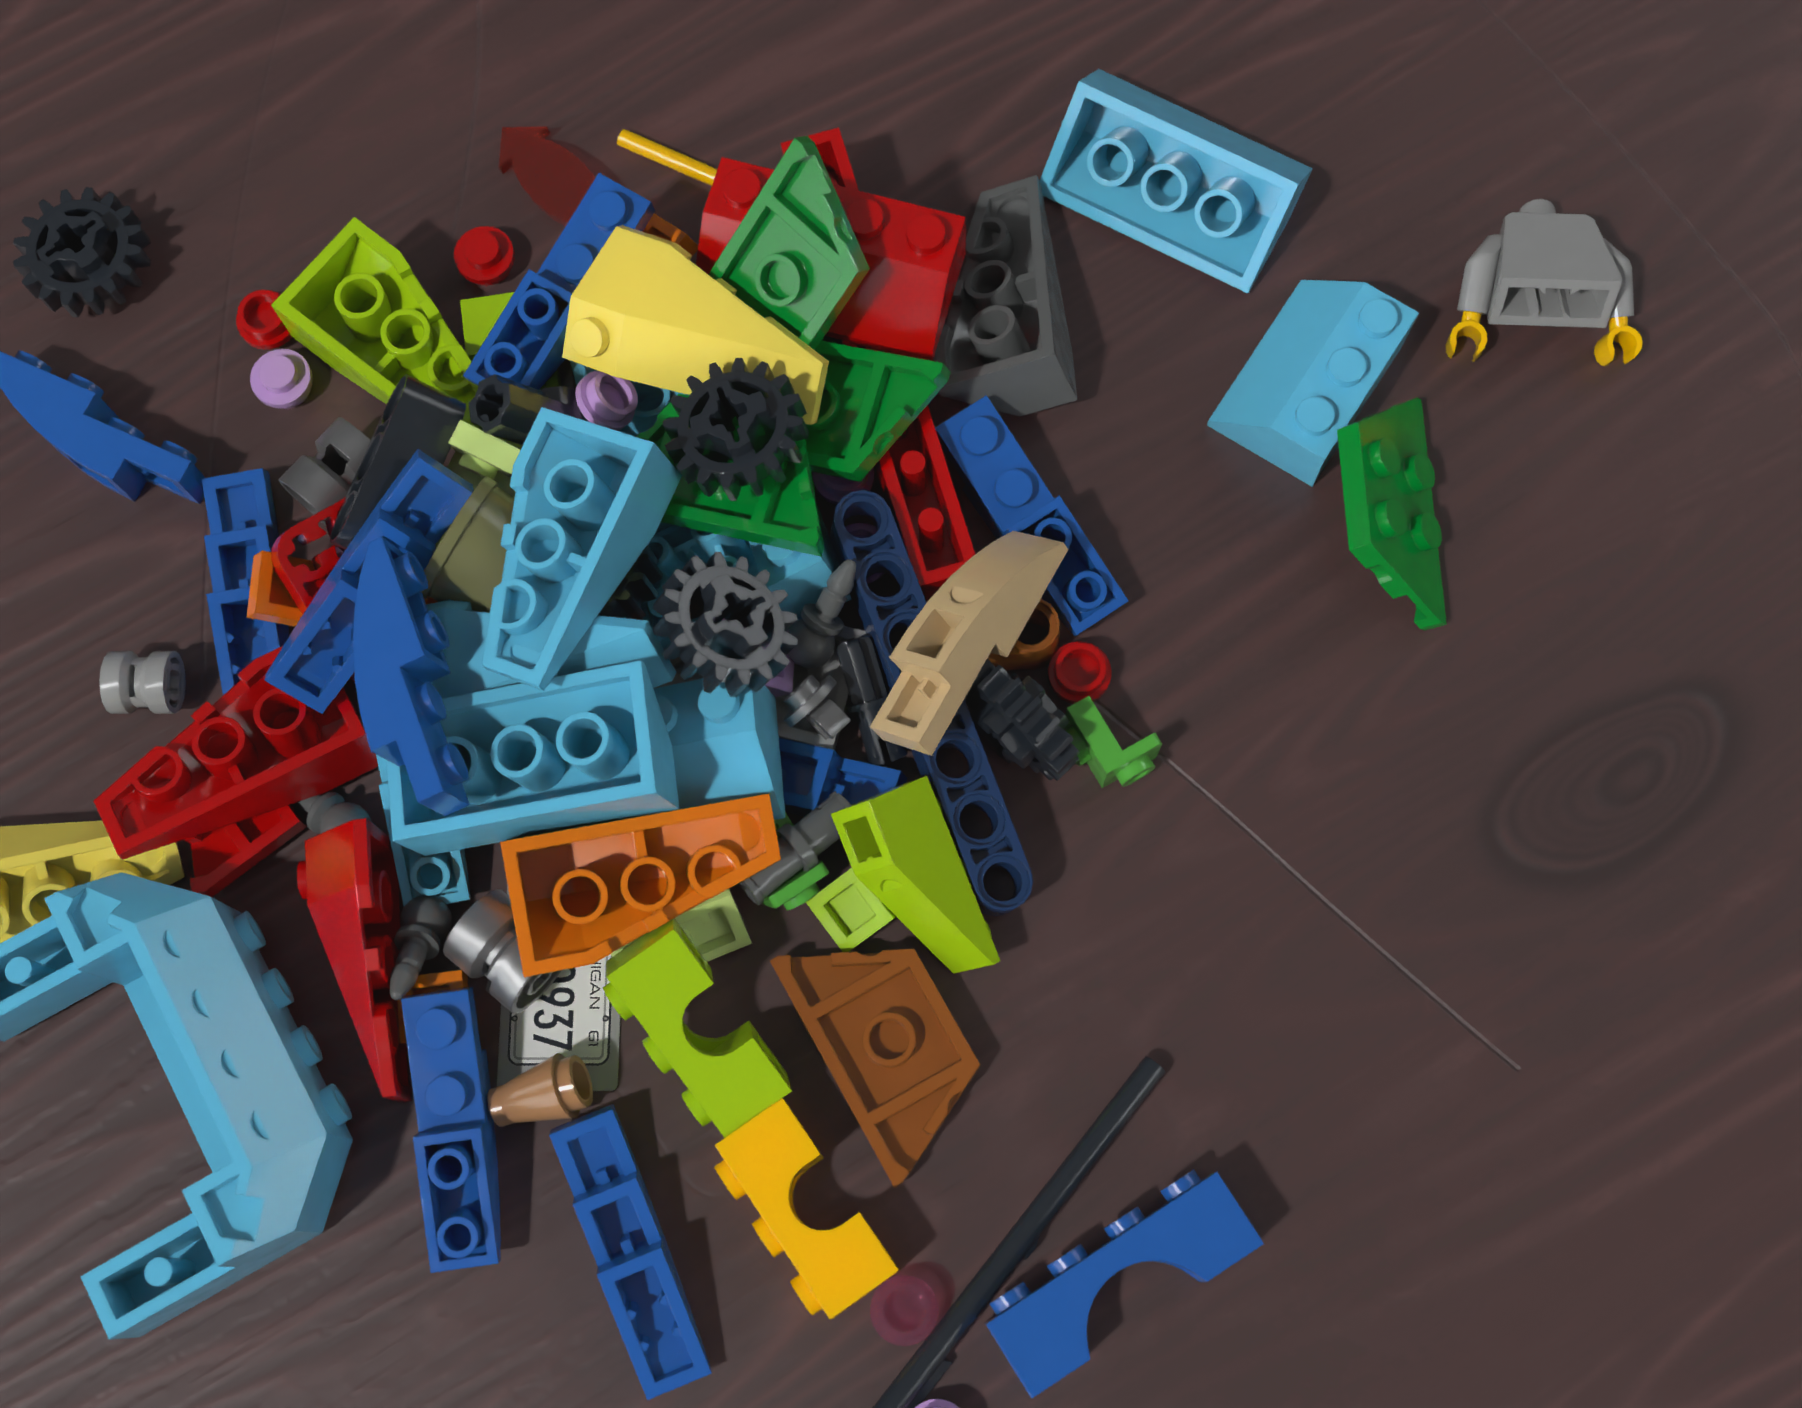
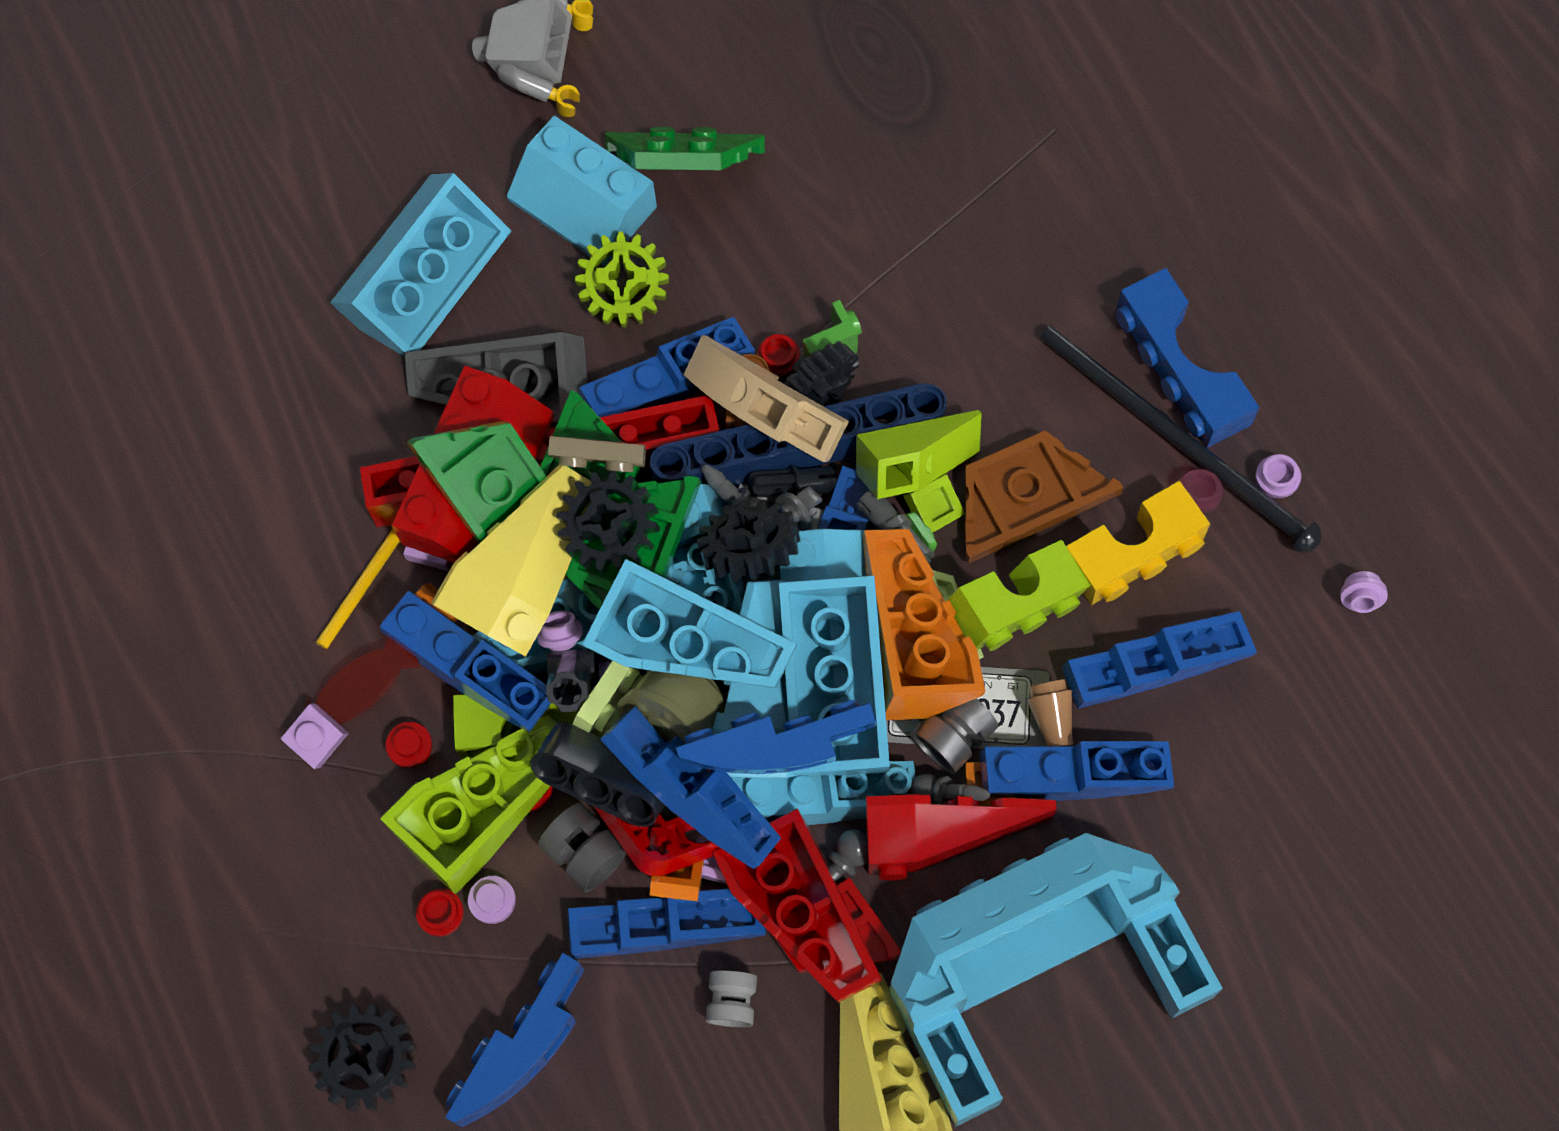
camera: 85 degrees left, 5 degrees down
none -> lavender plate [281,703,349,769]
none -> dark tan plate [548,436,646,472]
none -> lime gear [575,232,669,328]

